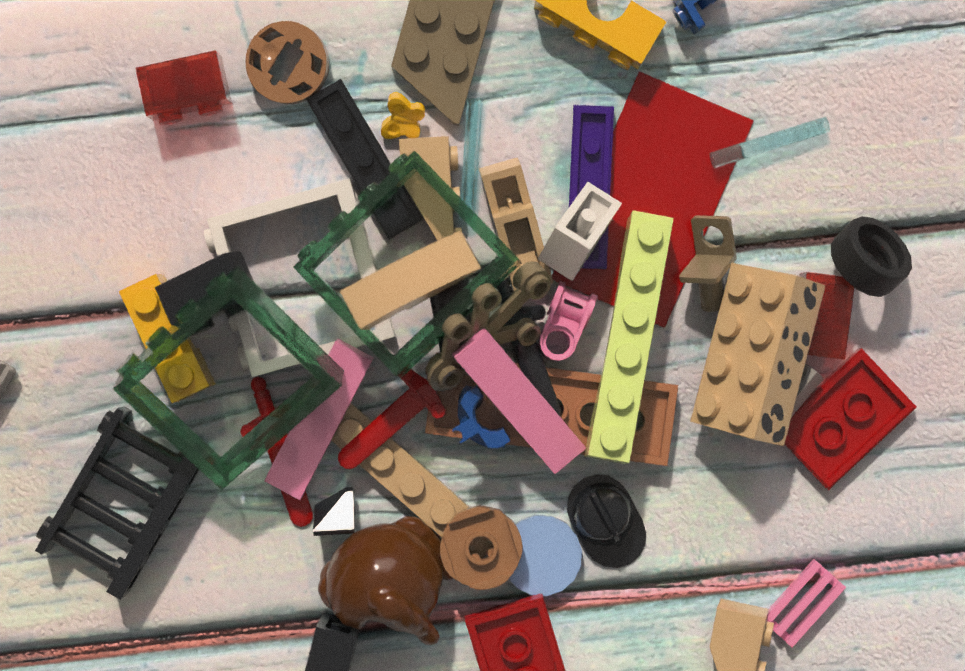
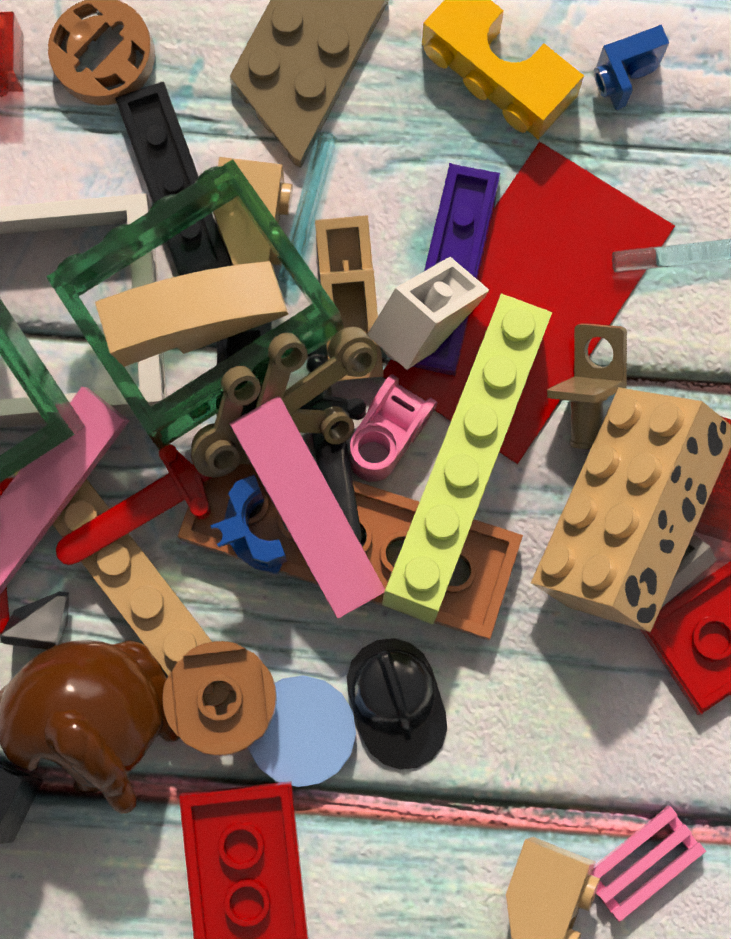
camera: 10 degrees right, 10 degrees down
yellow piece [381,92,425,139] -> none

